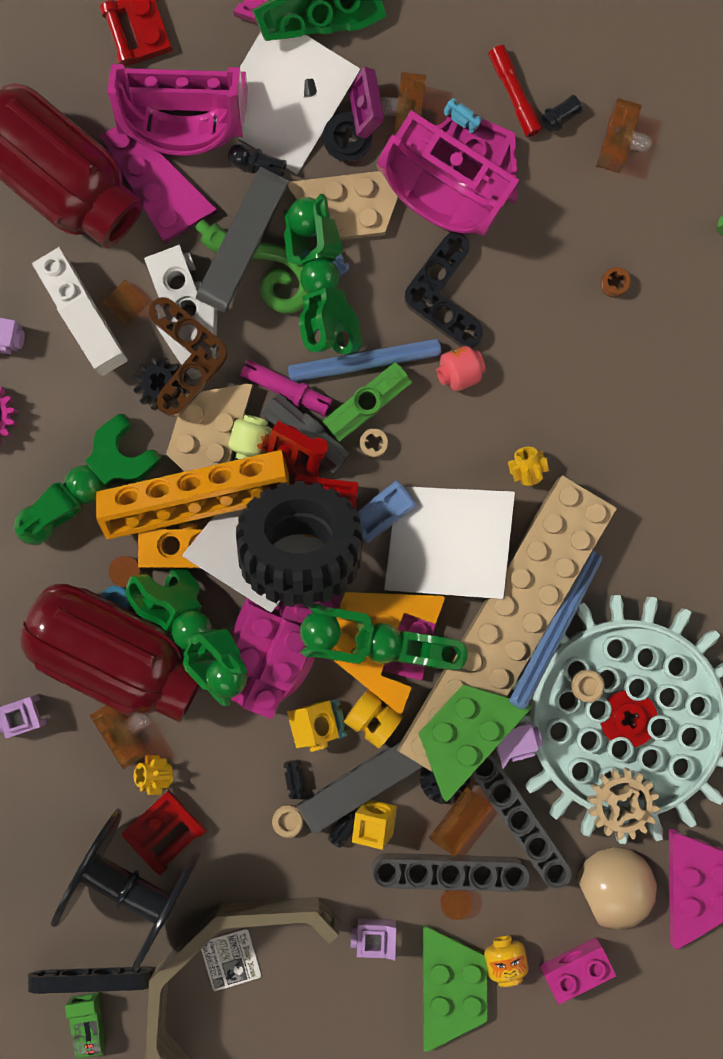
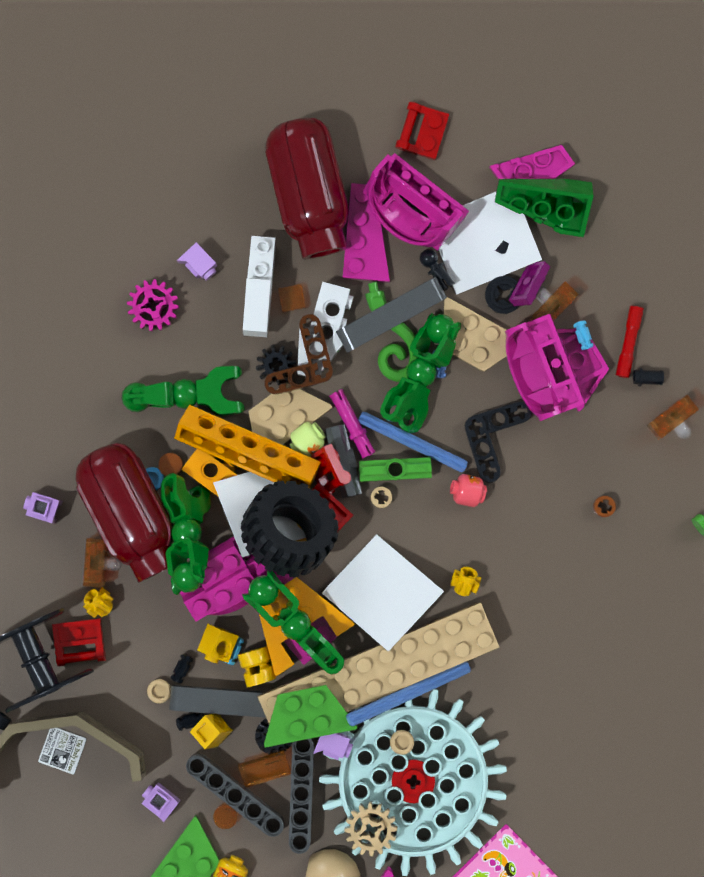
camera: 40 degrees right, 0 degrees up
medium blue plate [357,480,417,543] -> none

